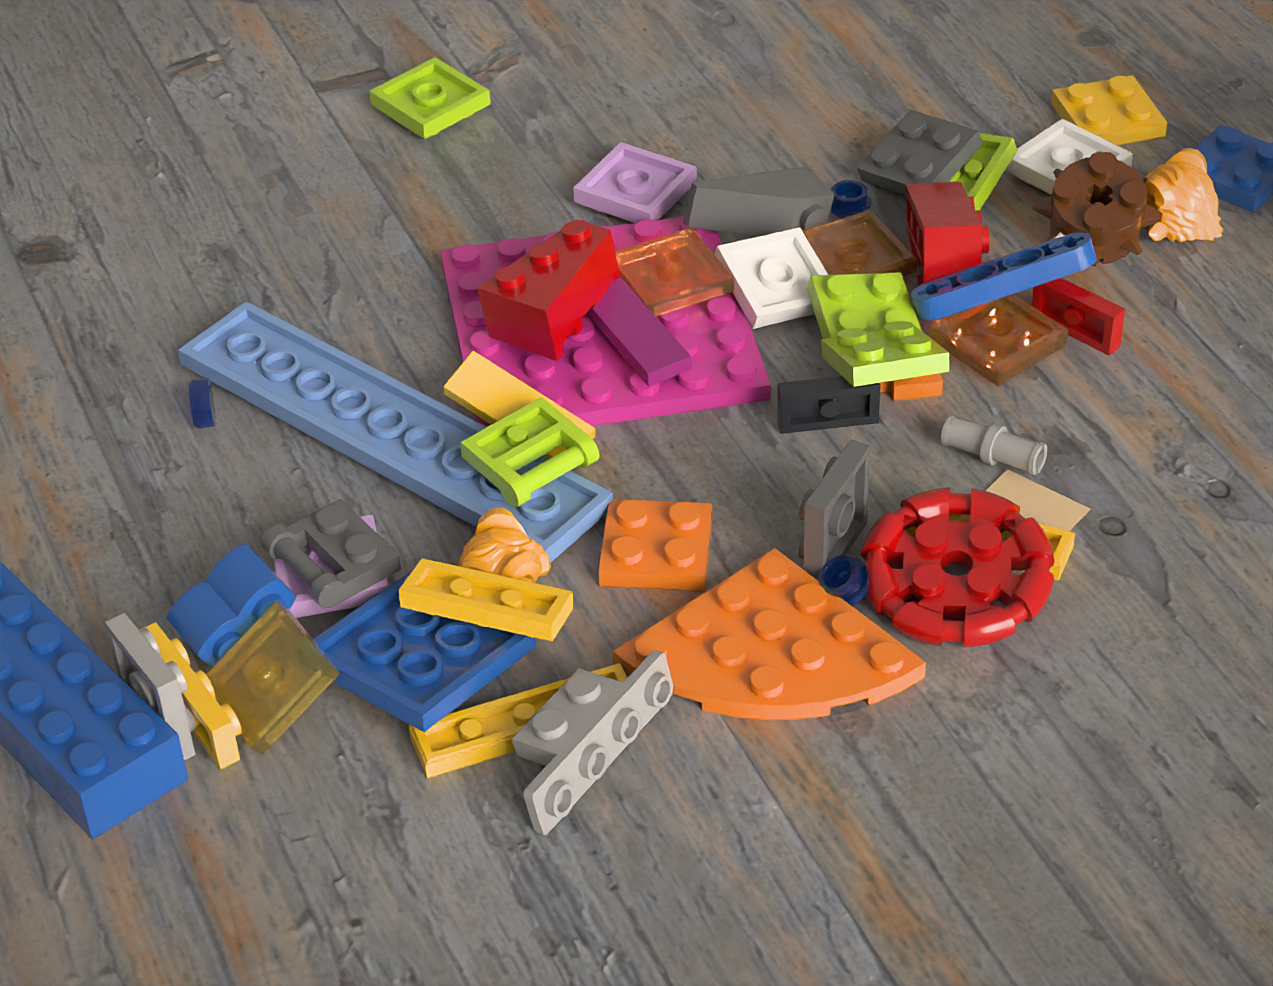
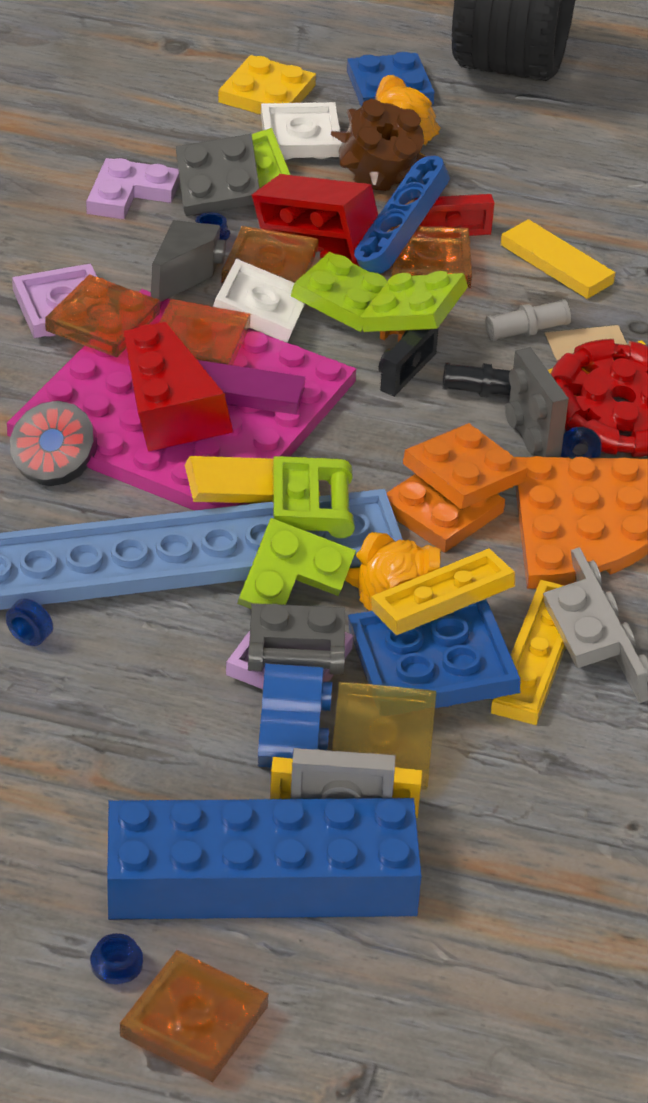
camera: 55 degrees left, 0 degrees up
none -> tile [10,401,97,486]
none -> clear orange plate [45,274,160,357]
none -> lavender plate [86,158,180,219]
none -> lime plate [237,518,356,609]
none -> orange plate [403,423,528,510]
none -> black pin [442,362,511,397]
none -> yellow tile [501,219,616,299]

